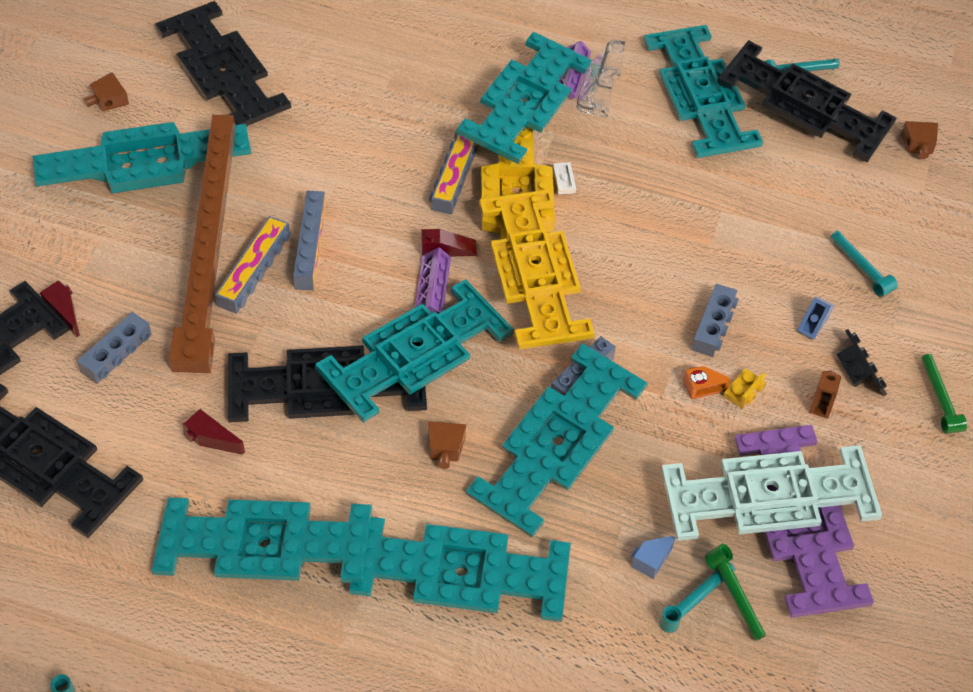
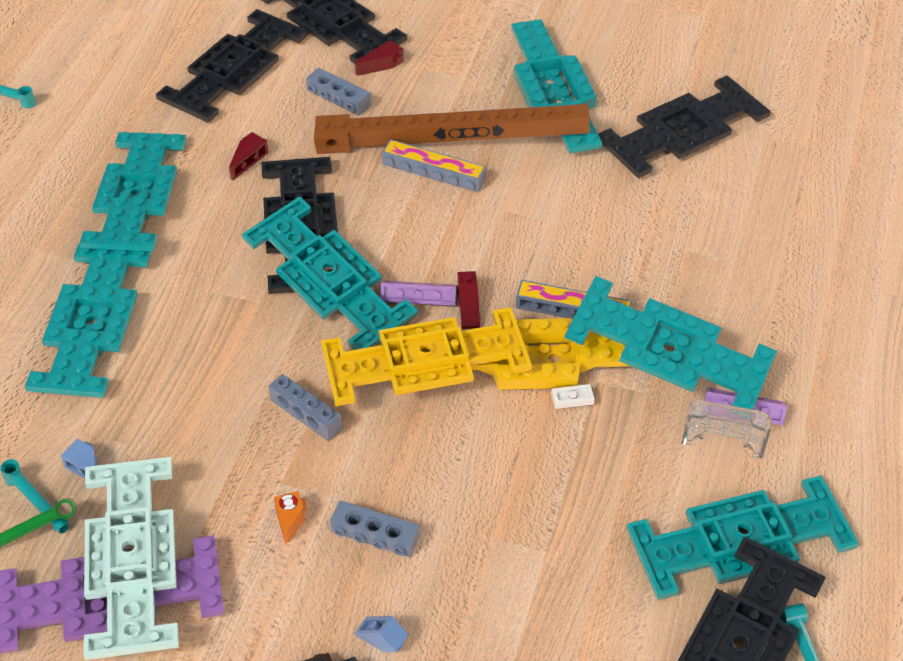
camera: 90 degrees right, 5 degrees down
dark orange torso [84,72,129,111] -> none
sand blue brick [294,191,326,291] -> none
dark orange torso [428,421,466,469] -> none
teal piece [466,343,648,538] -> none
yellow bracket [723,368,767,409] -> none
dark orange torso [809,370,841,419] -> none

